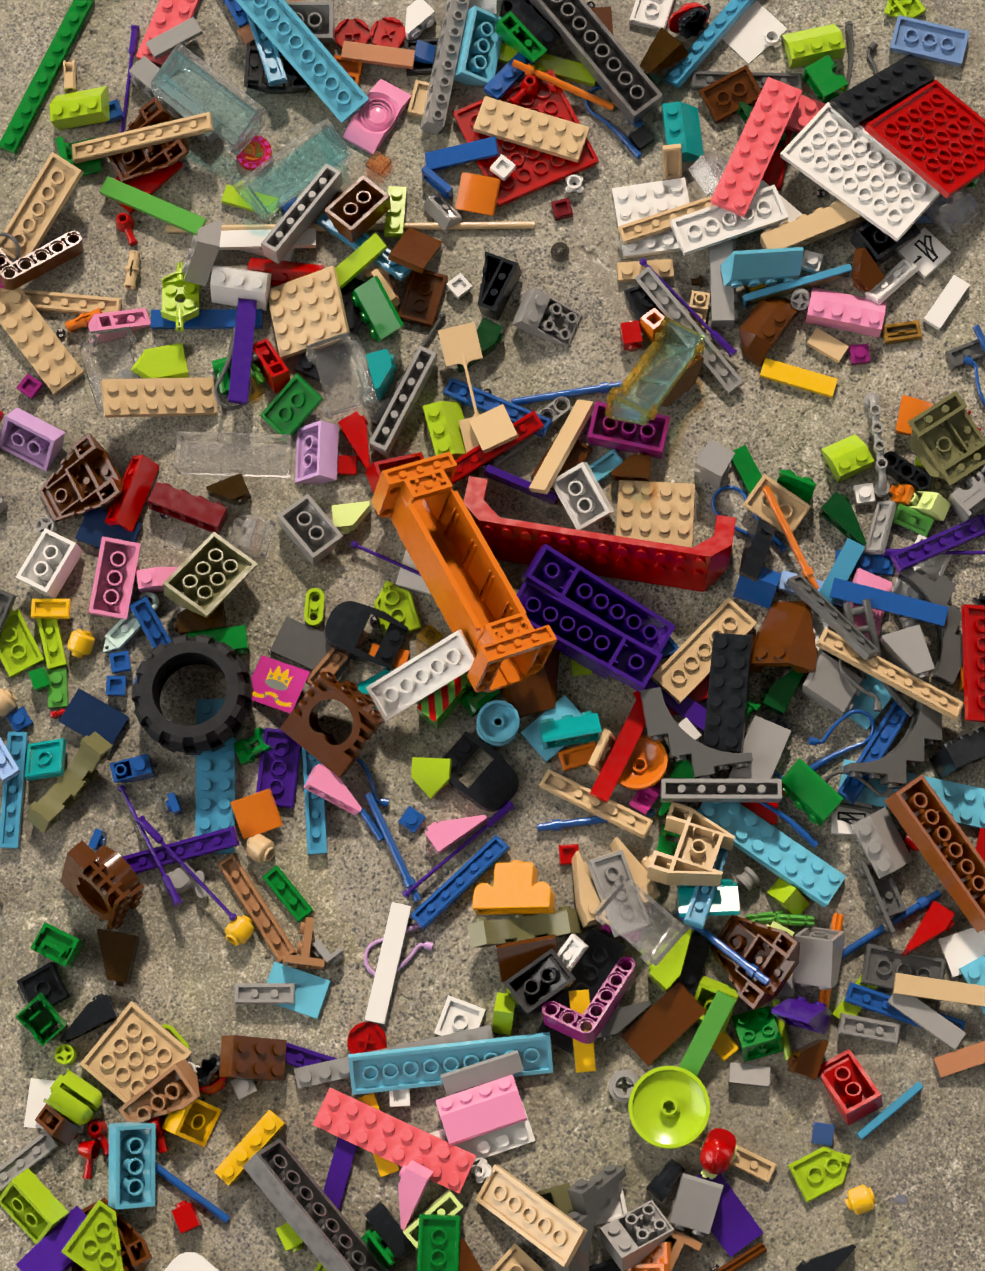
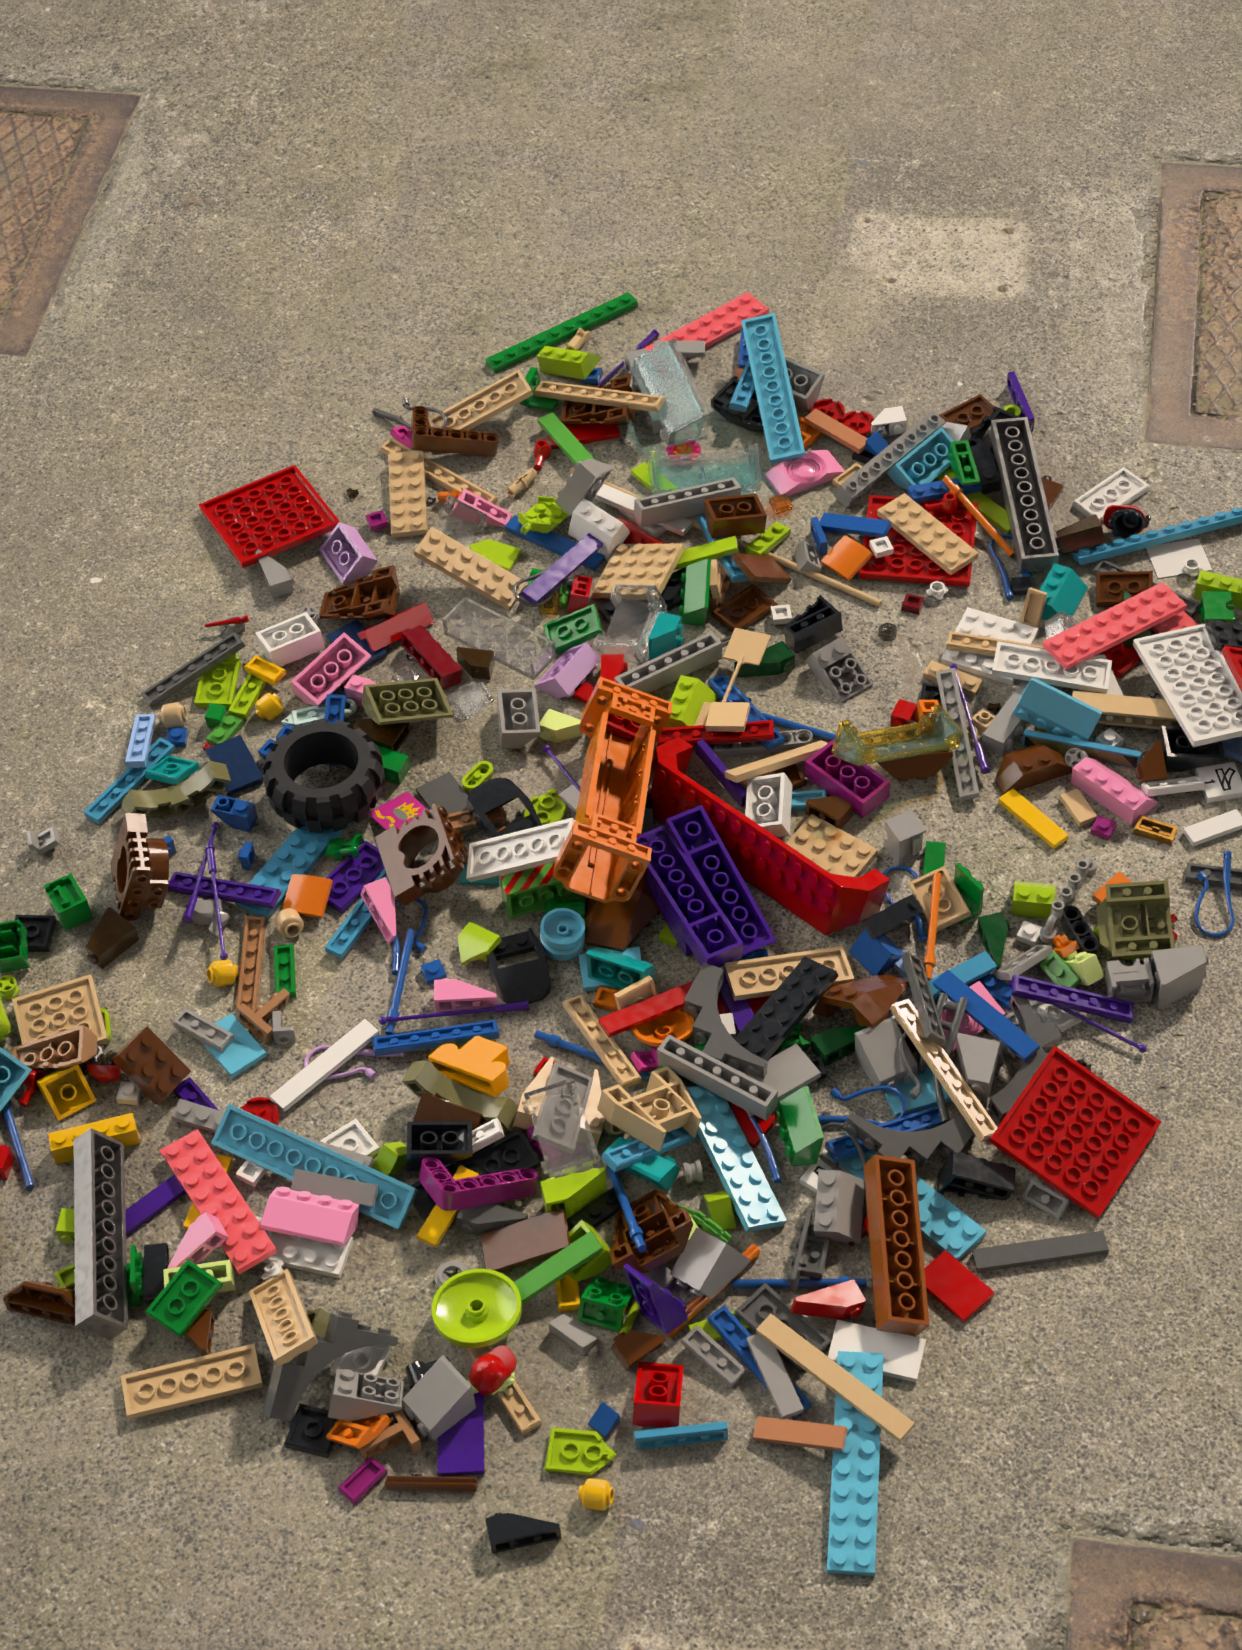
camera: 30 degrees right, 25 degrees down
black slope [60,993,119,1044] -> none

